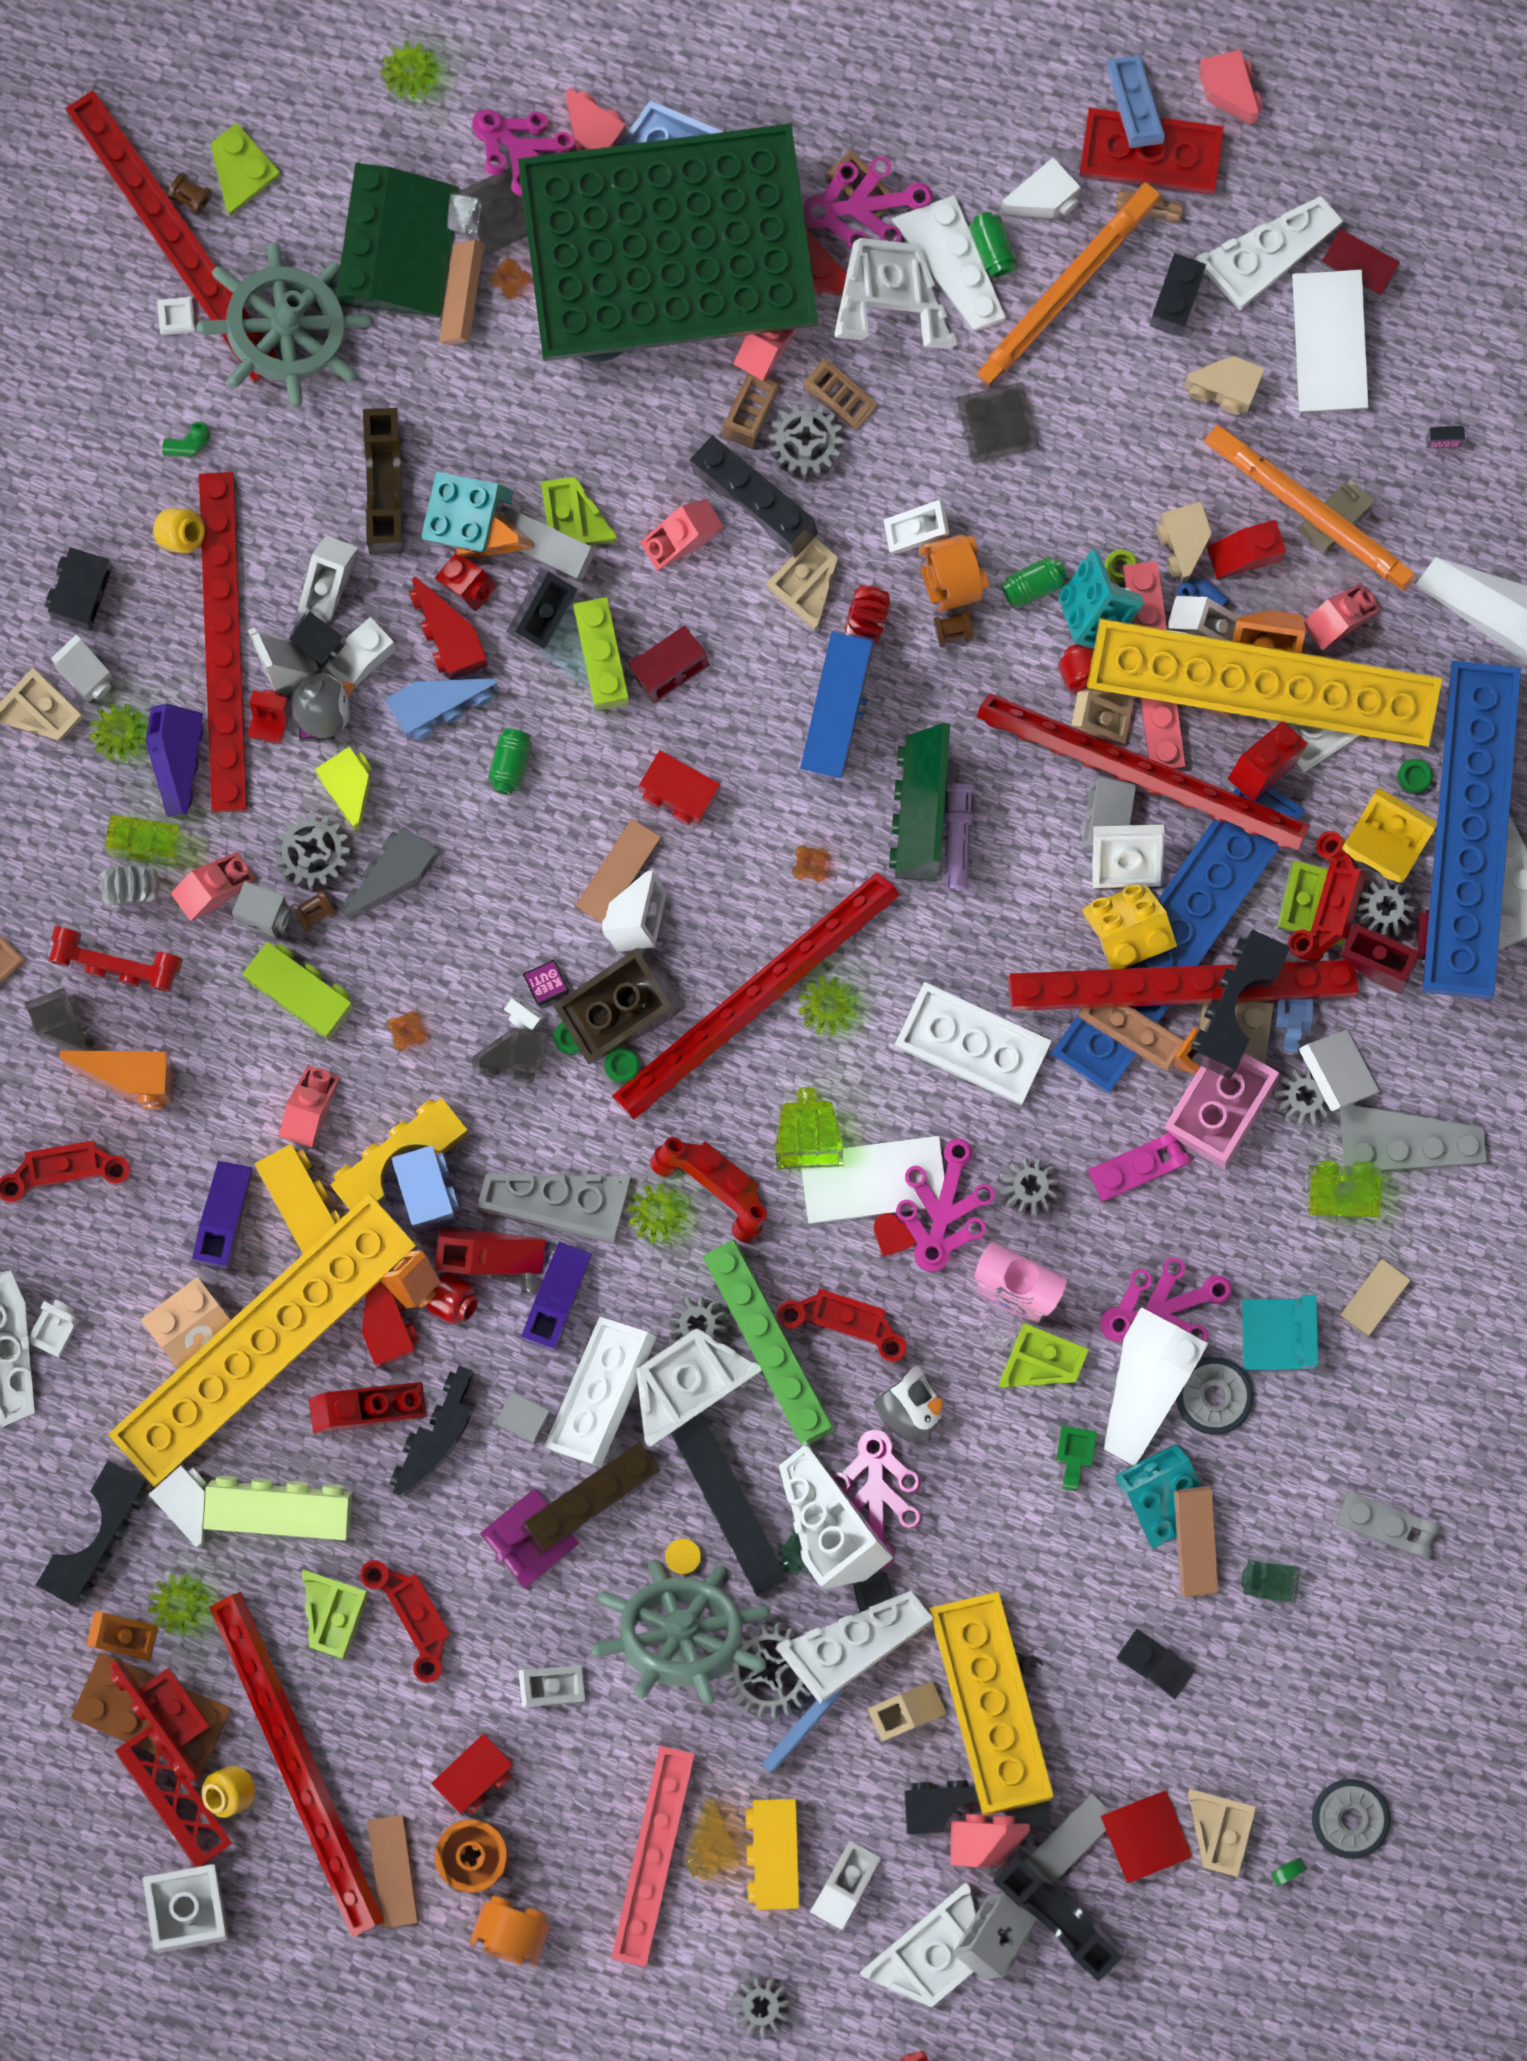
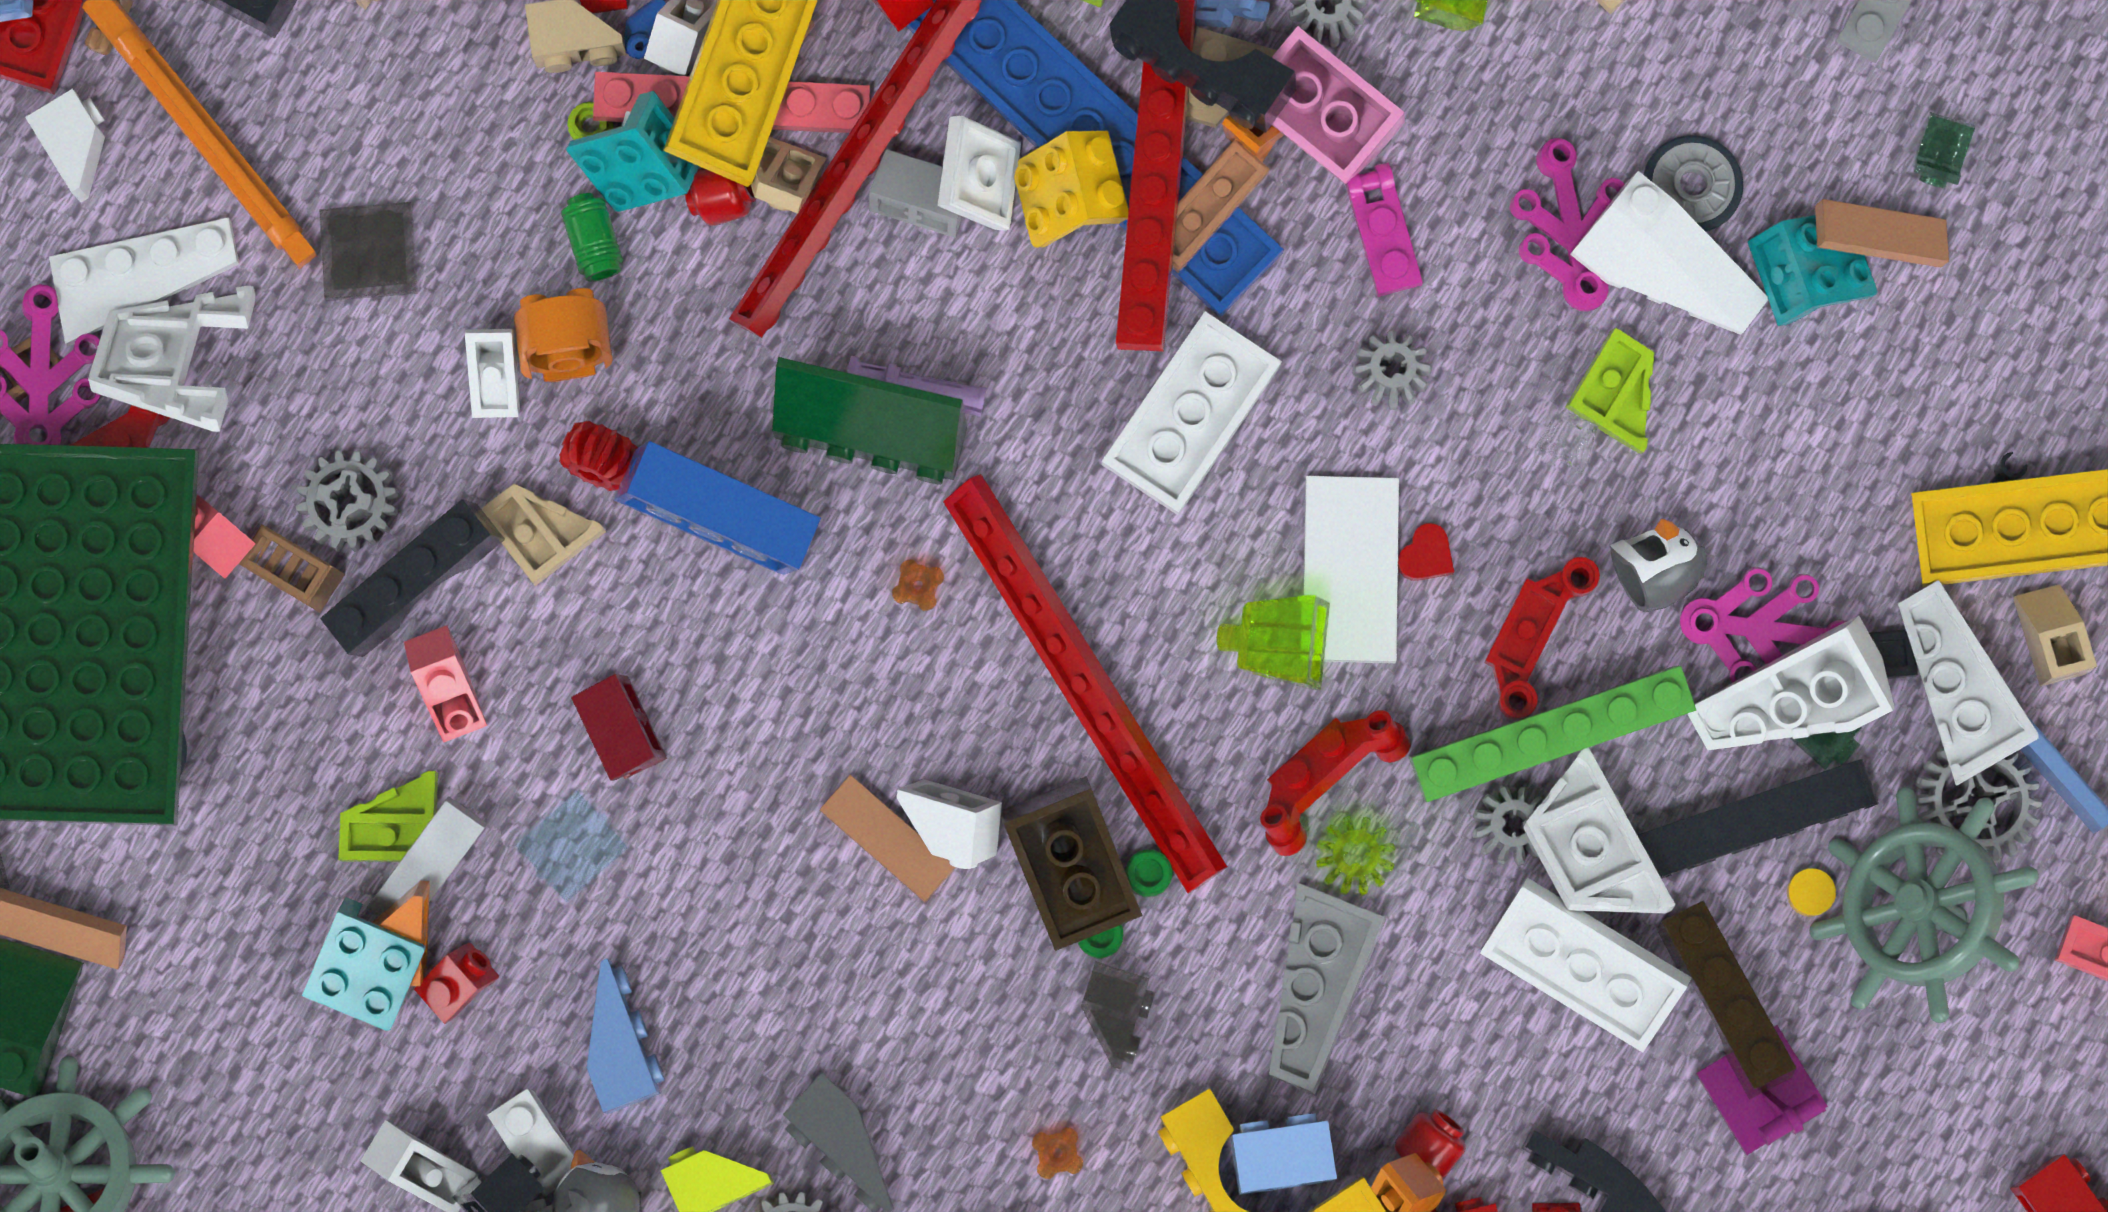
camera: 75 degrees left, 0 degrees up
dark brown arch [363,408,404,554] -> none
red slope [408,577,488,680] -> none
red slope [435,1226,546,1275] -> none
green head [487,728,532,796] -> none
clear orange plate [489,259,530,299] -> none
clear smoke hand [491,1273,540,1295] -> none
light grey panel [495,1393,551,1445] -> none
white plate [504,997,546,1031] -> none
black brick [506,571,578,650] -> none
white slope [519,1665,585,1708] -> none
dark purple slope [521,1242,592,1353] -> none
tile [523,959,569,1007] -> none
lime brick [573,597,629,711] -> none
red brick [639,750,720,826] -> none
clear neon green gear [798,976,857,1036] -> none
medium nougat slope [803,358,878,431] -> none
dark pink plant [896,1138,995,1272] -> none
reddish brown bush [933,610,974,648] -> none
green head [969,211,1017,278] -> none
bright pink piece [974,1242,1067,1325] -> none
green plate [1056,1425,1097,1491] -> none
black slope [1116,1628,1195,1700] -> none
teal bracket [1241,1294,1318,1370] -> none

